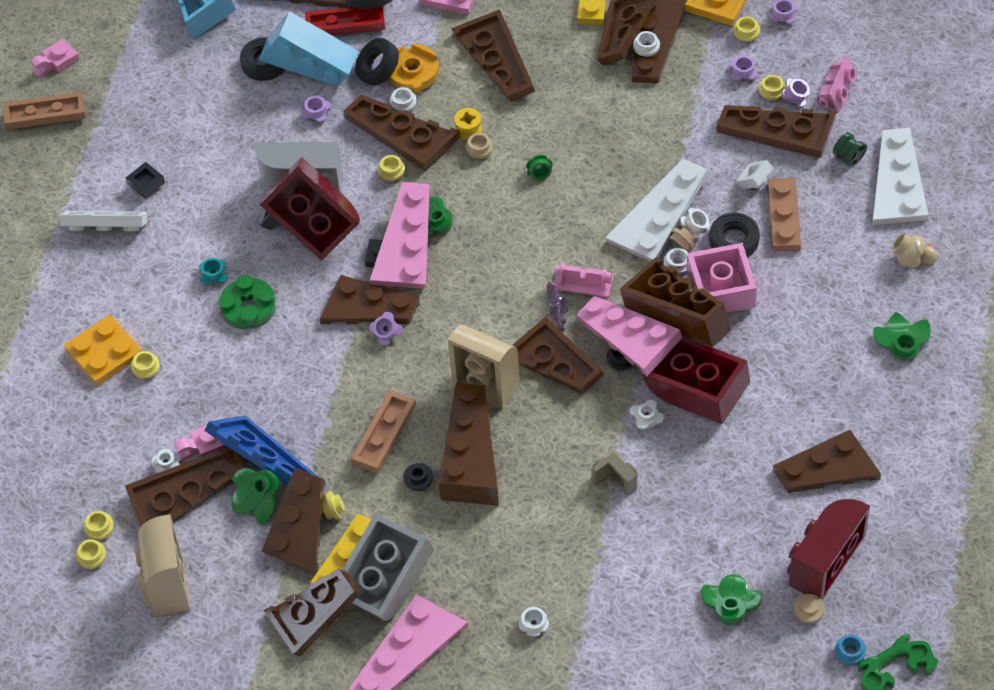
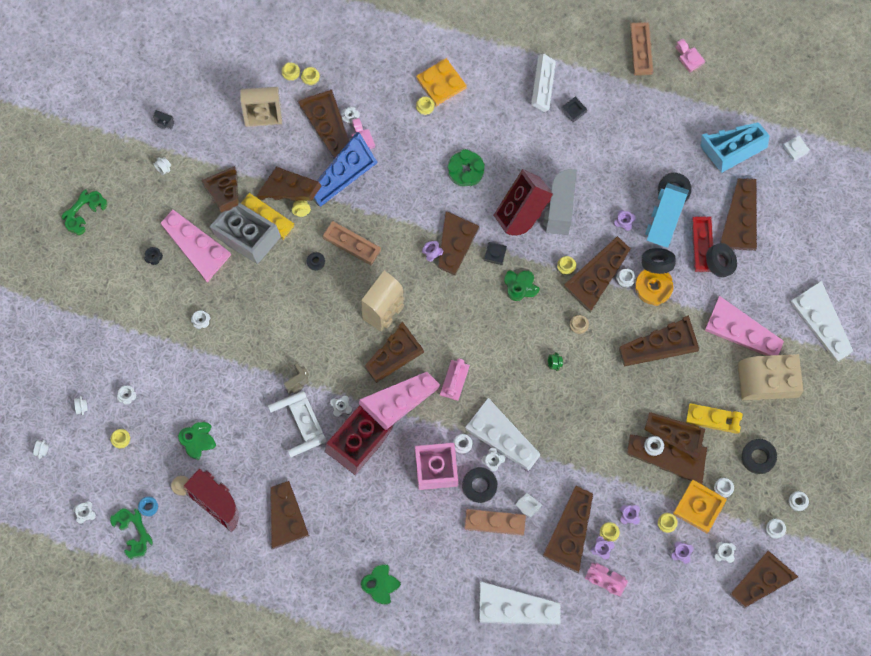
camera: 90 degrees right, 15 degrees up
teal plate [199,258,228,286] -> none
green plate [231,468,280,525] -> none
bright pink wing [369,182,430,289] -> none
reddish brown wedge [438,383,499,506] -> none
yellow wheel [454,108,482,142] -> none
clear purple piece [547,282,569,332] -> none
reddish brown wedge [620,256,731,347] -> none
tan plate [669,228,695,251] -> none
dark green wheel [832,132,867,167] -> none
tan animal [891,233,938,268] -> none
none -> white plate [268,390,327,457]

